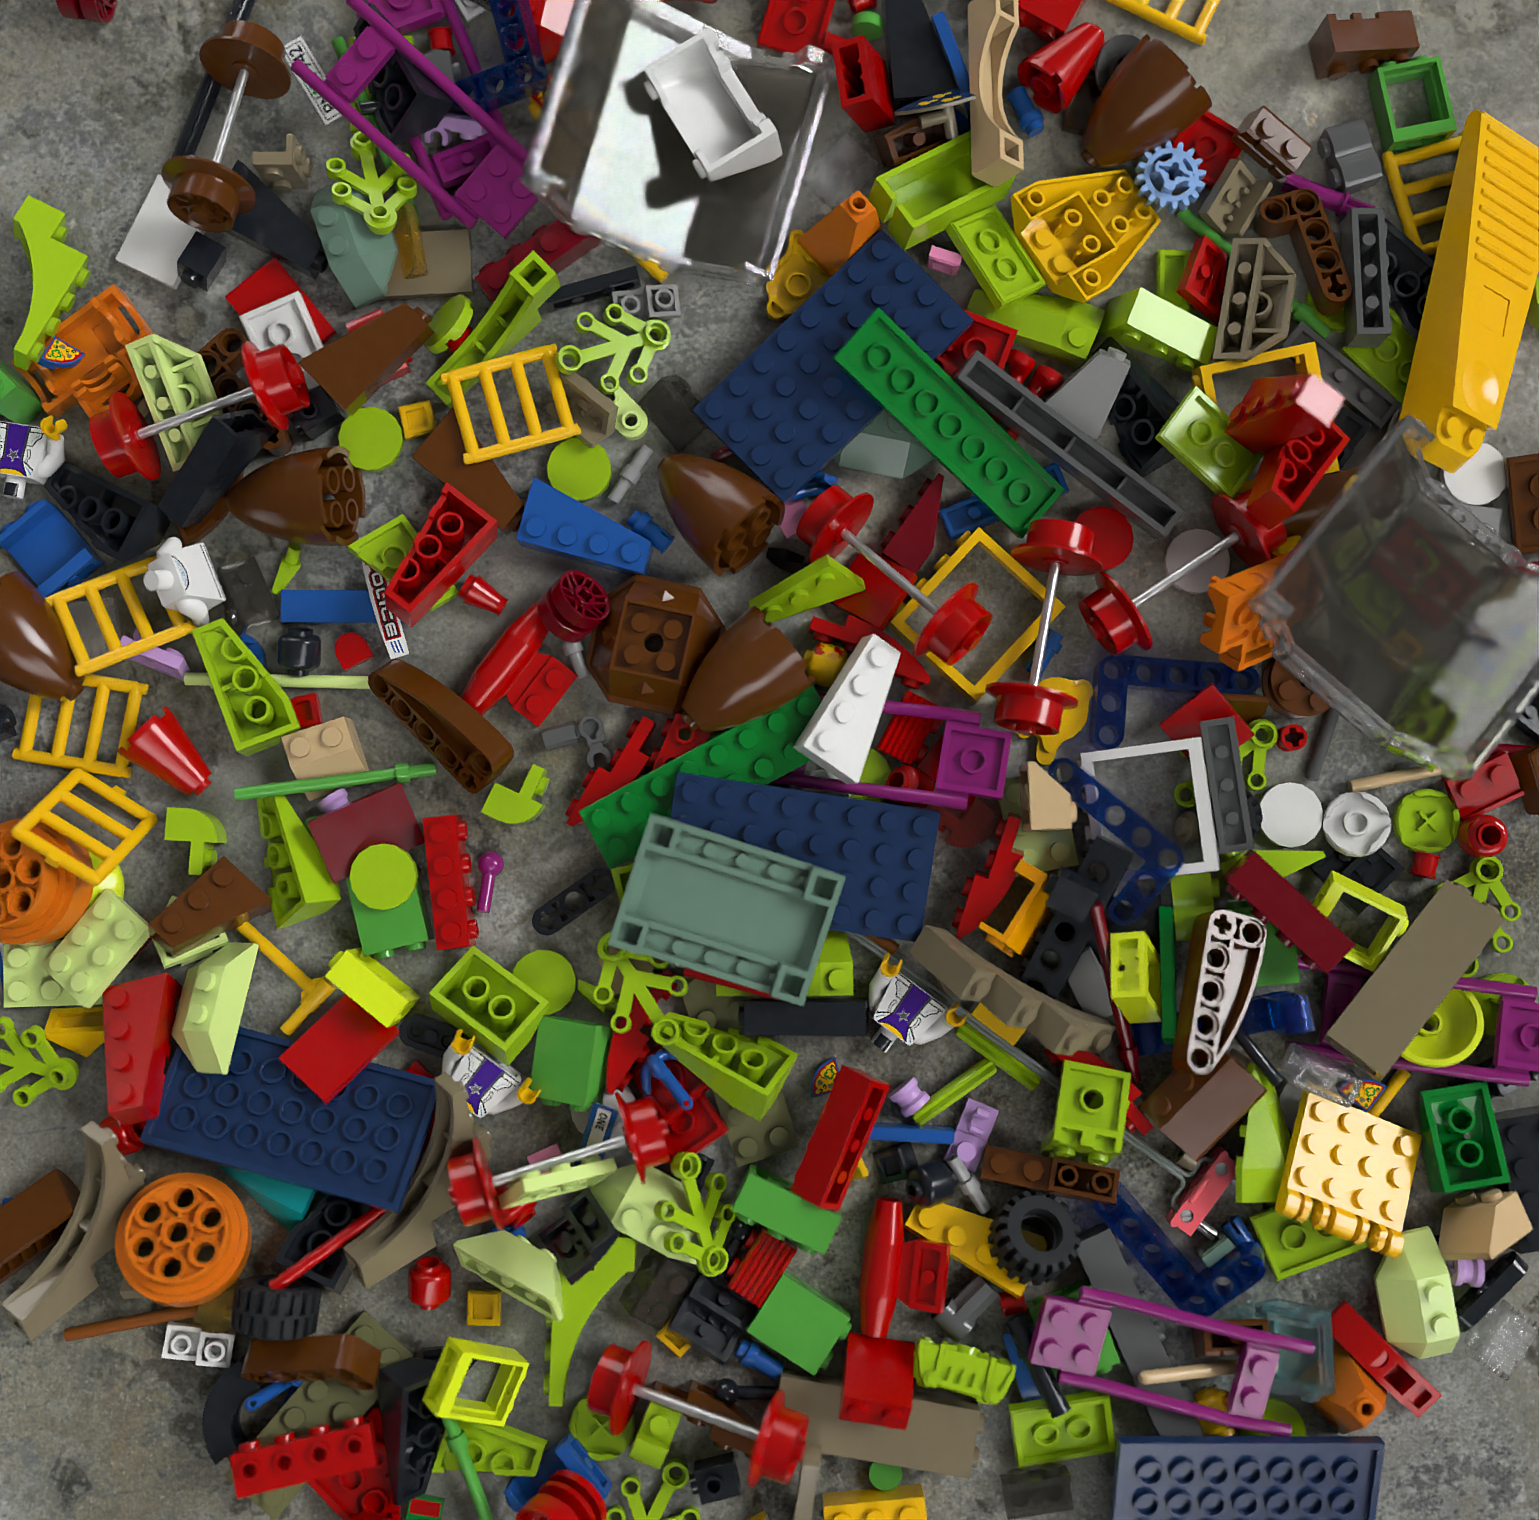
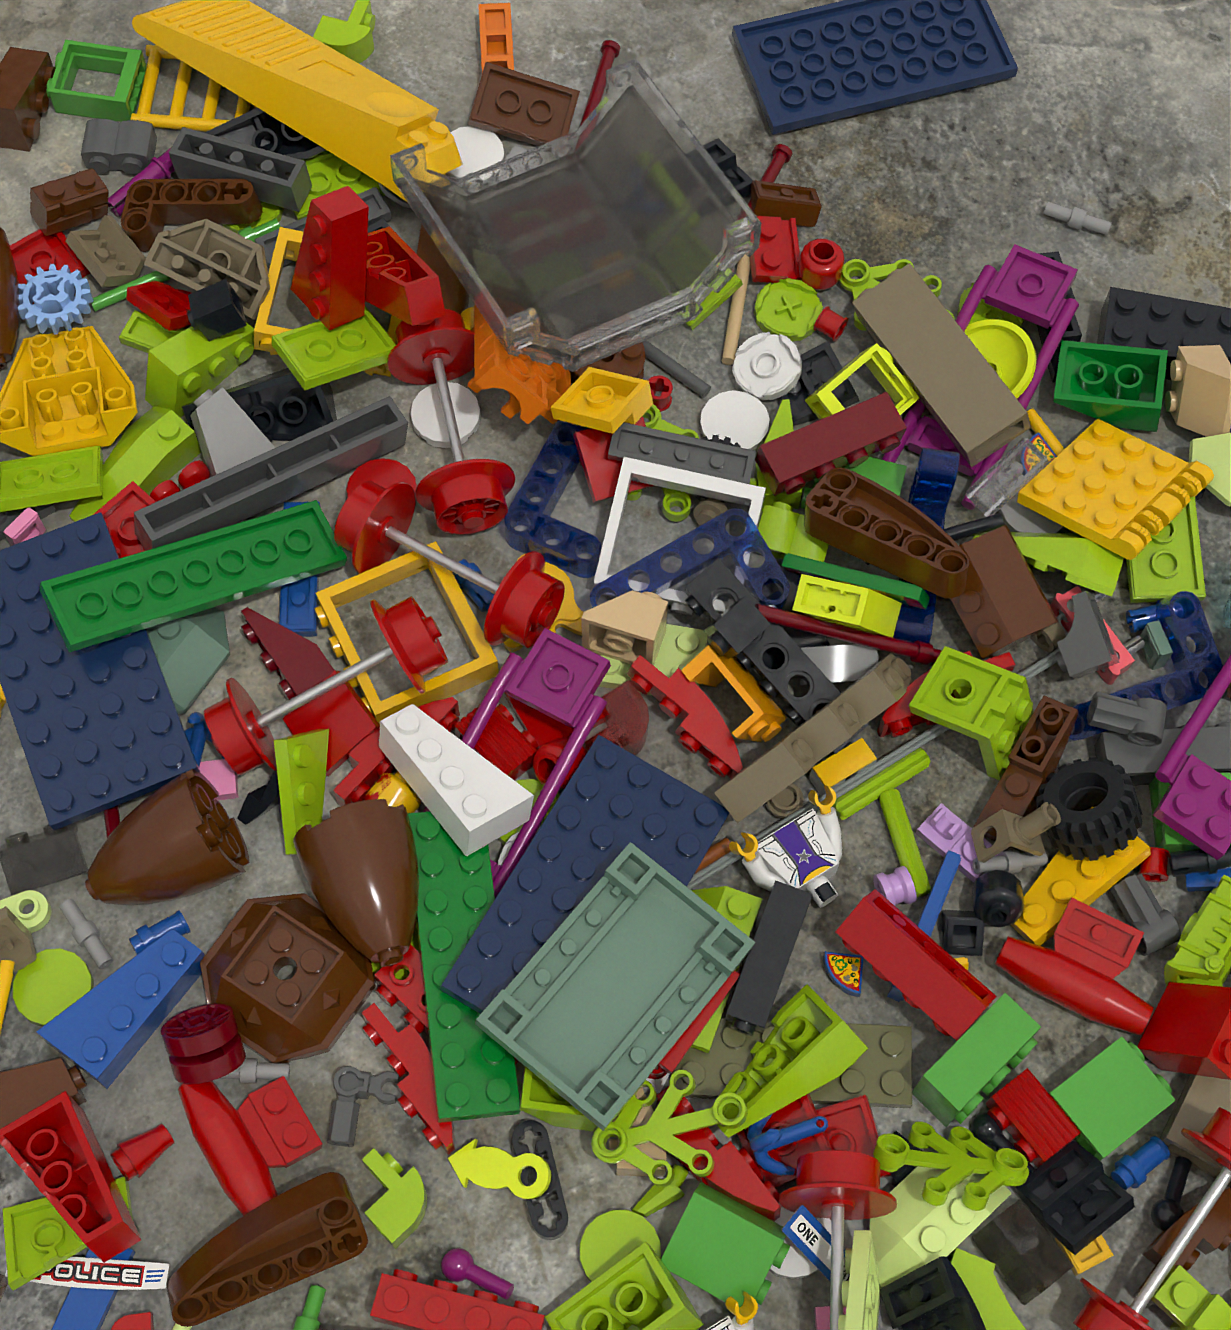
camera: 70 degrees left, 20 degrees down
none -> black brick [187,279,247,341]
none -> neon yellow brick [448,1139,551,1199]
none -> yellow plate [551,367,653,434]
none -> dark tan bracket [971,802,1061,863]
none -> dark grey arch [1056,591,1119,678]
none -> dark grey piece [1087,691,1167,746]

